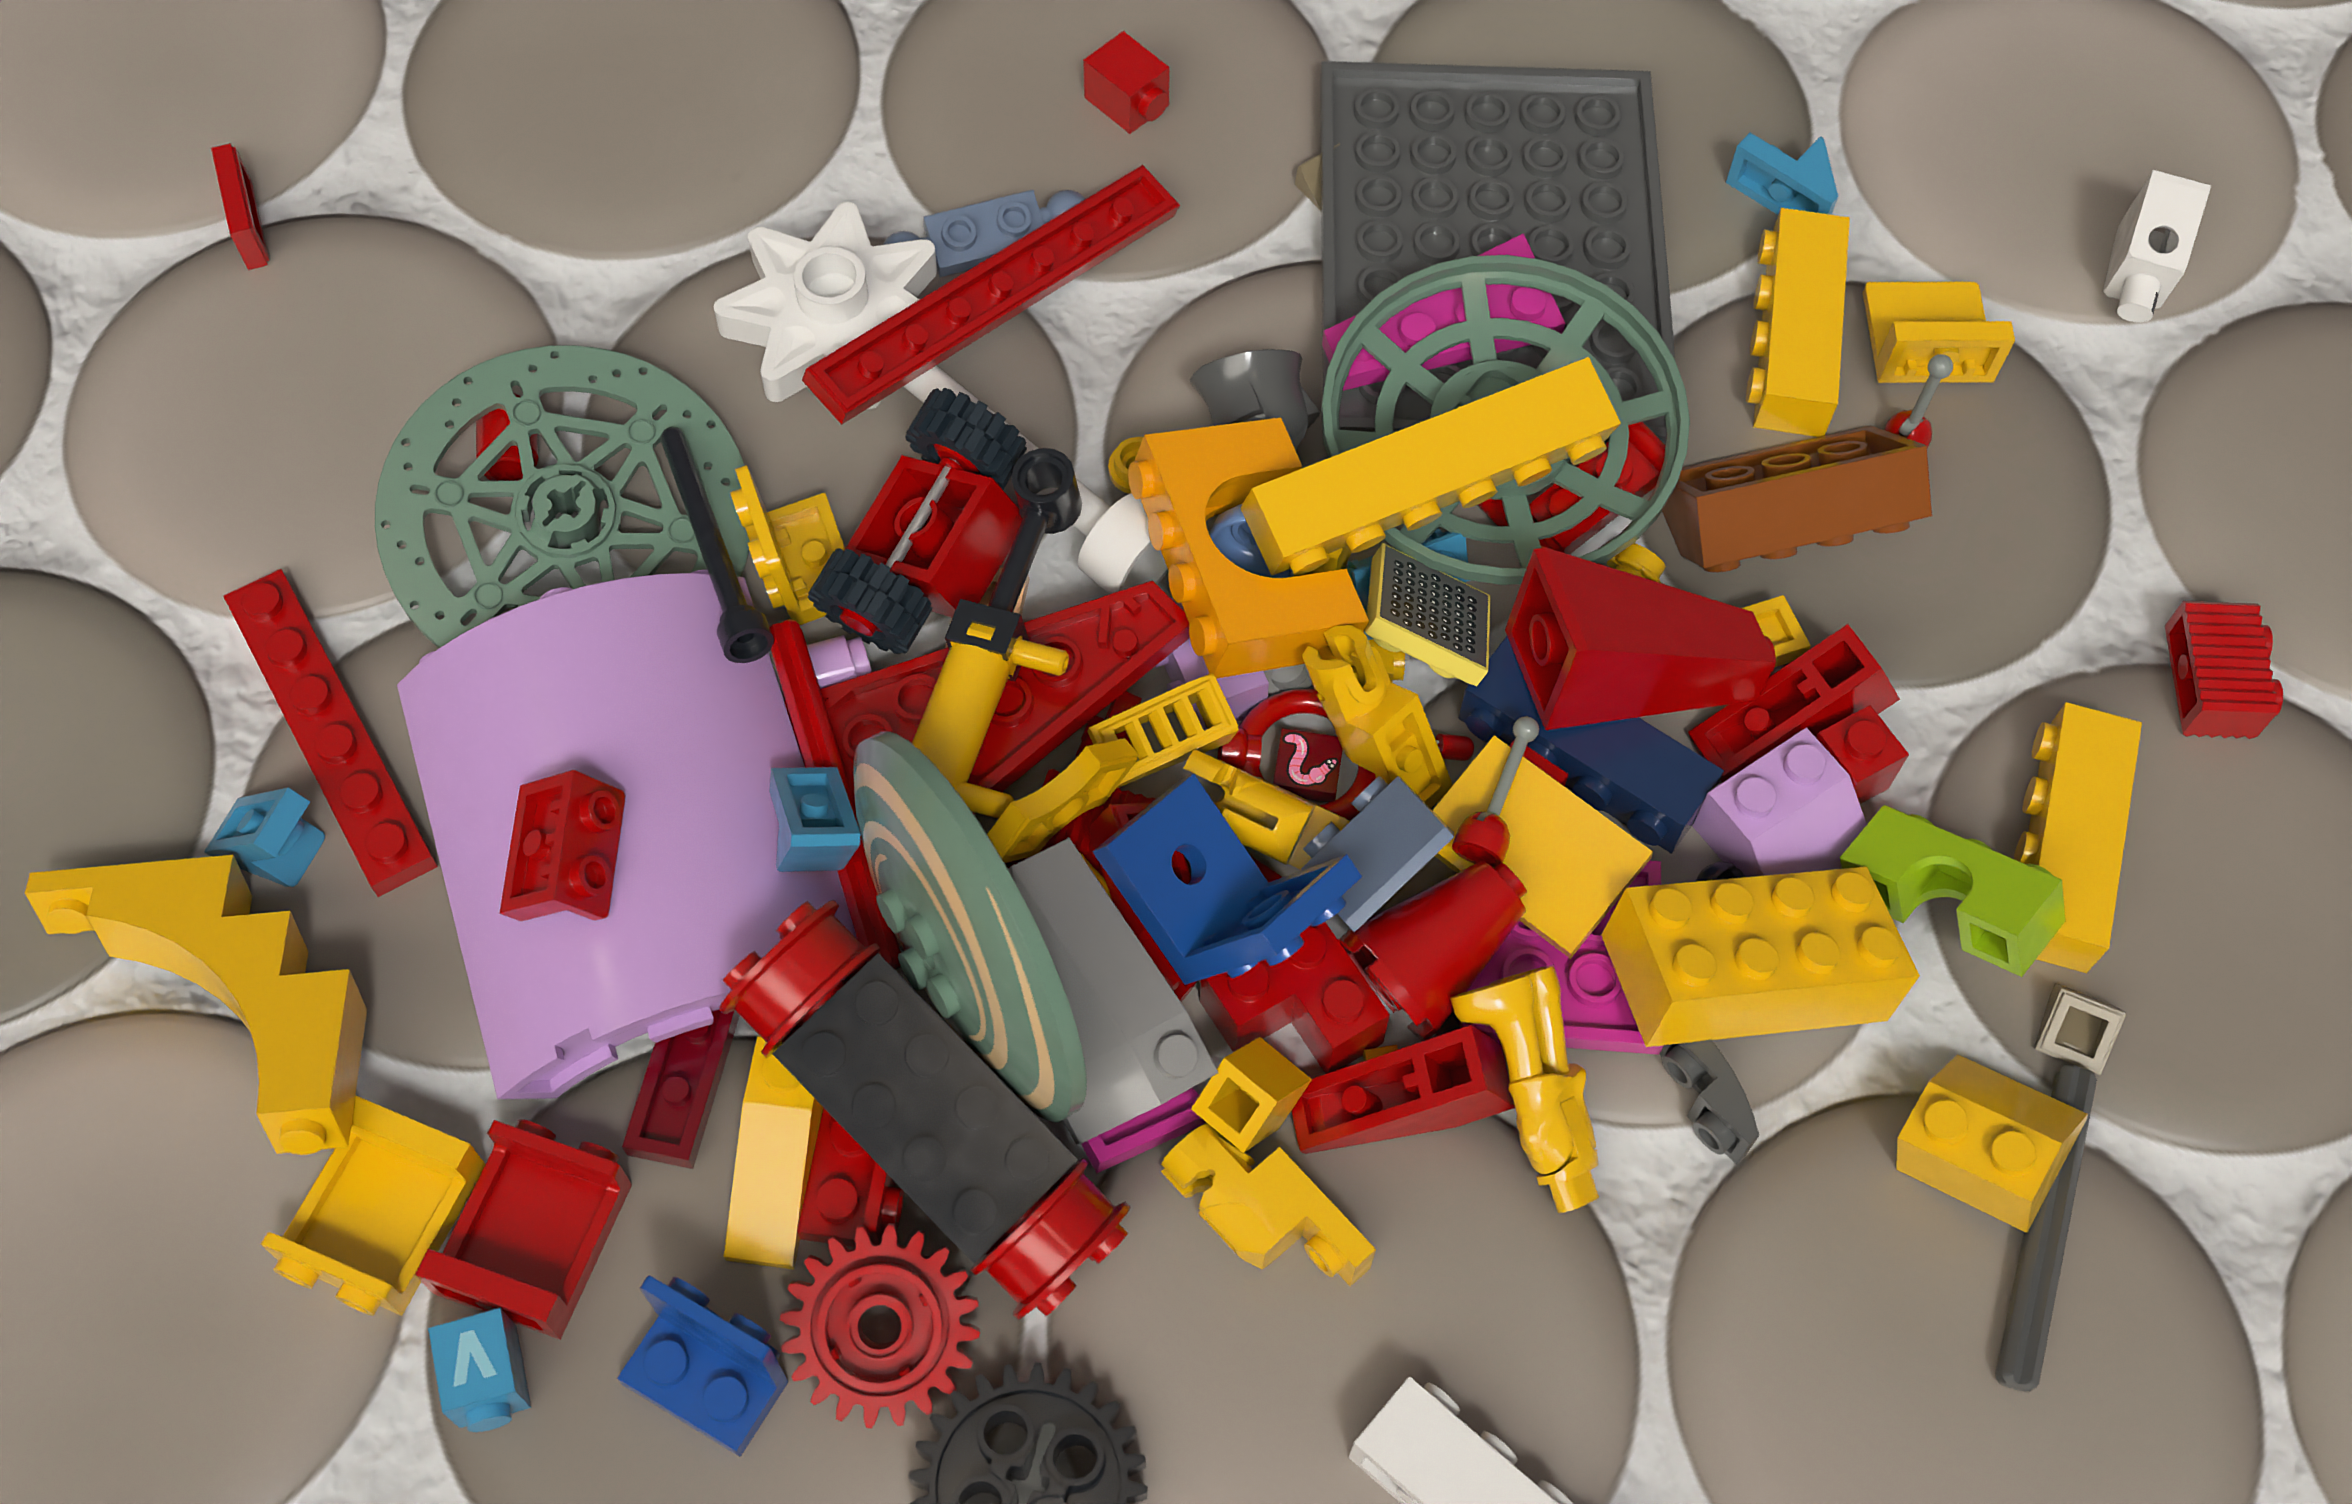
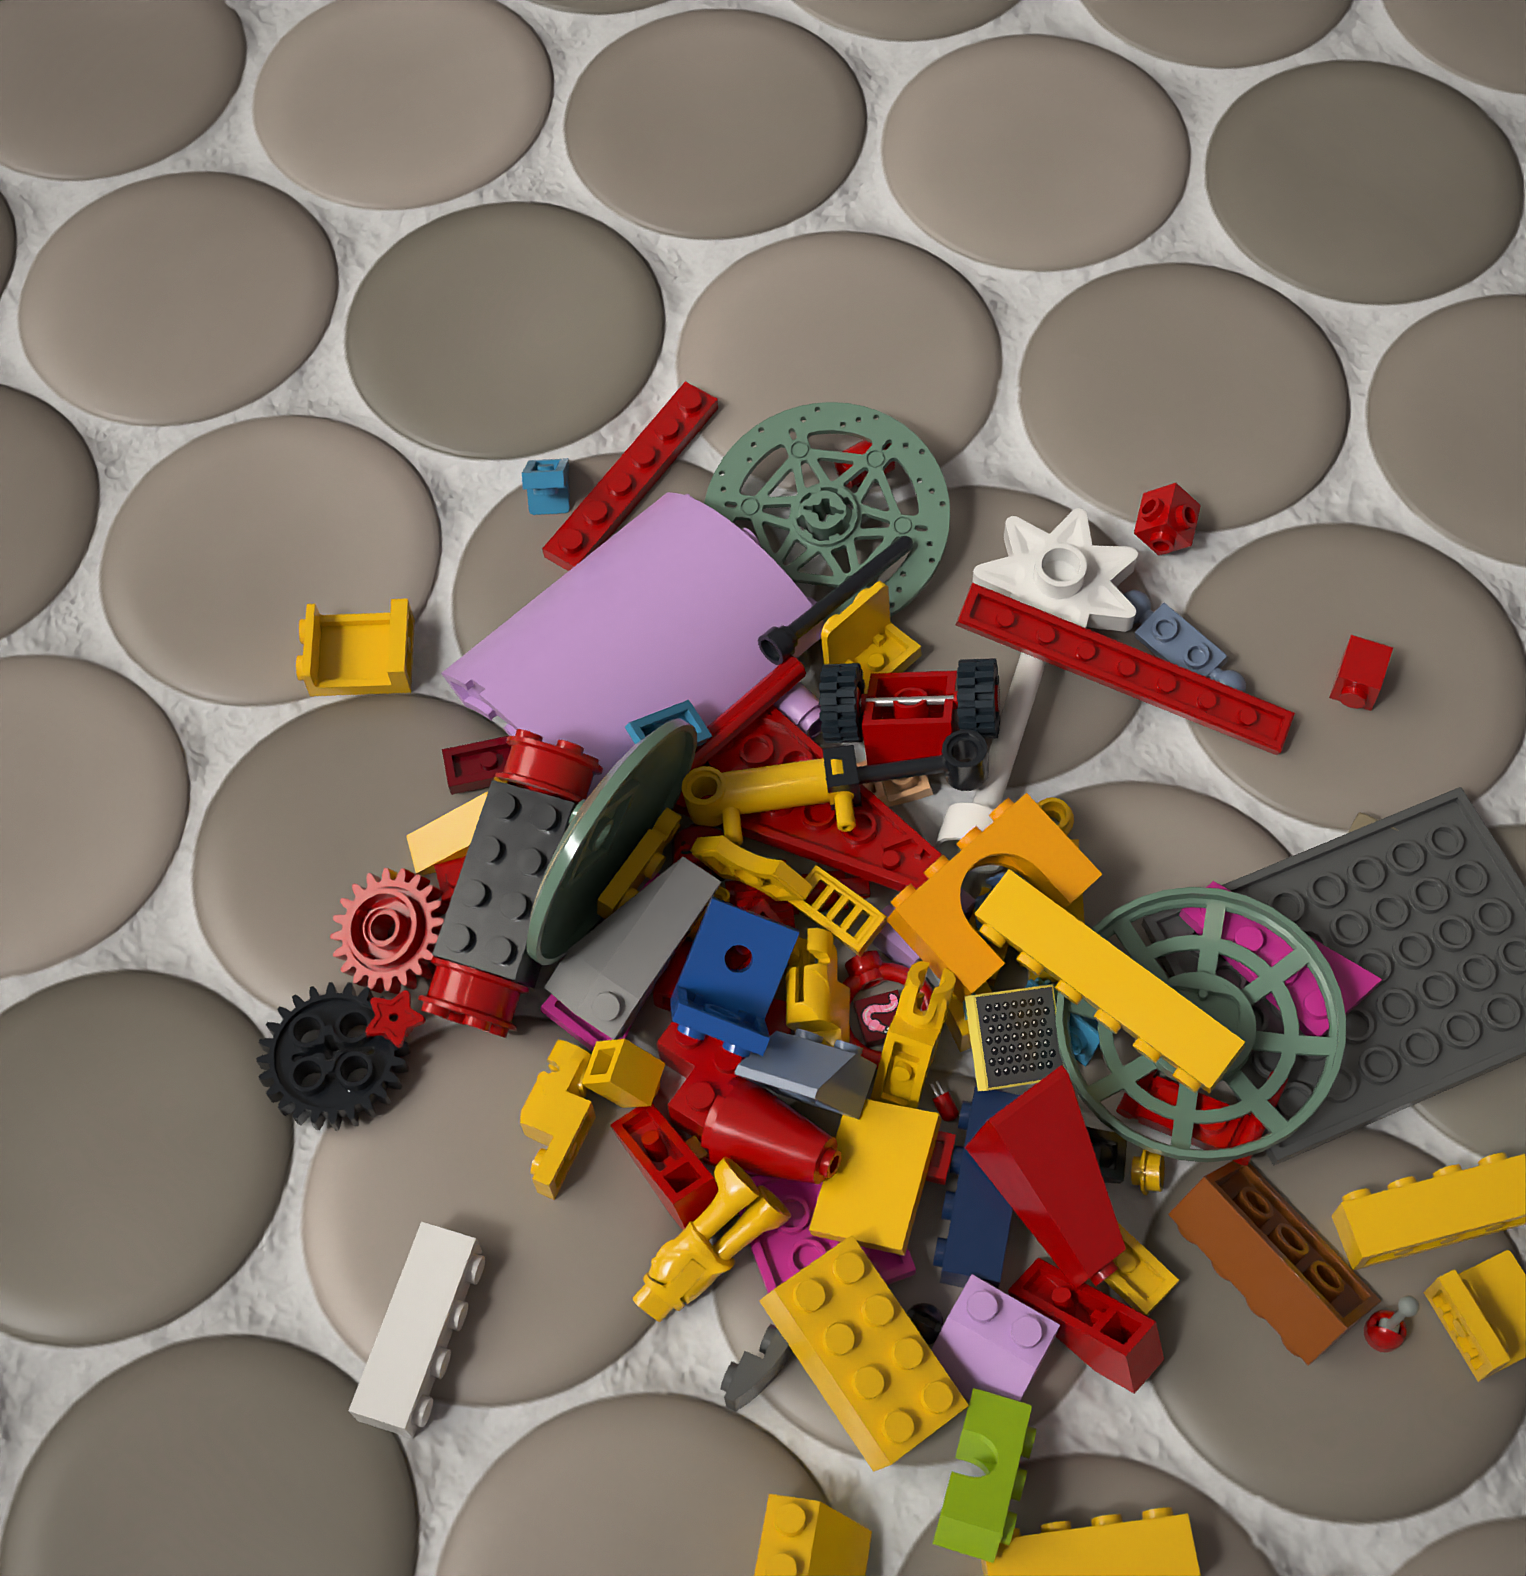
camera: 70 degrees right, 0 degrees up
yellow arch [25,855,367,1155] -> none
red tile [211,143,270,270] -> none
red panel [415,1119,632,1340] -> none
dark azure brick [428,1308,531,1432] -> none
red bracket [499,770,625,921] -> none
blue bracket [617,1275,788,1457] -> none
dark grey helmet [1190,349,1320,450] -> none
hinge [1452,716,1539,868] -> none
red brick [1816,705,1909,804] -> none
none -> red plate [366,990,426,1048]
none -> red brick [1134,483,1201,556]

